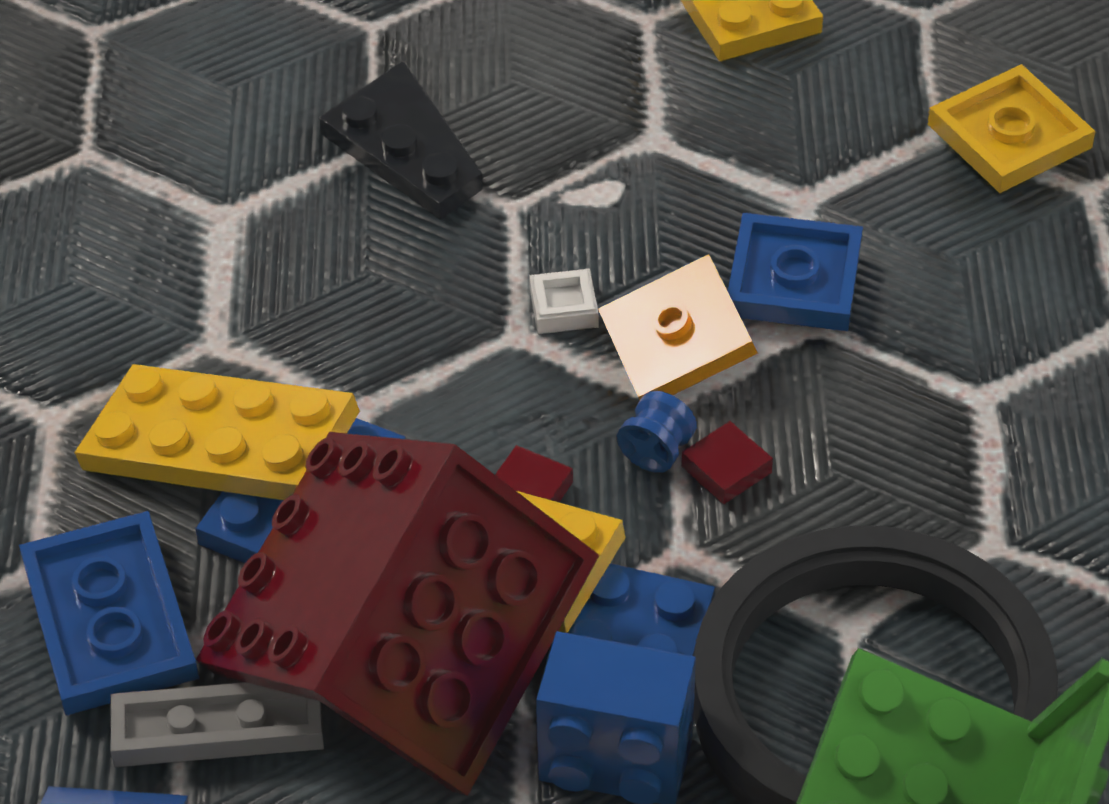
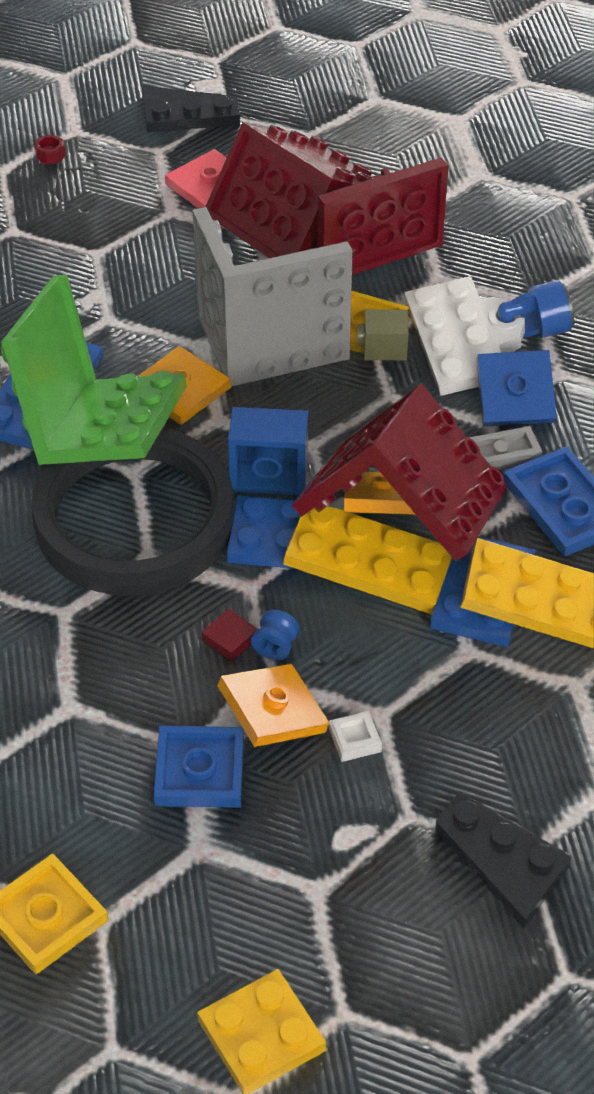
camera: 170 degrees right, 0 degrees up
dark red tile [495,445,573,502] -> none

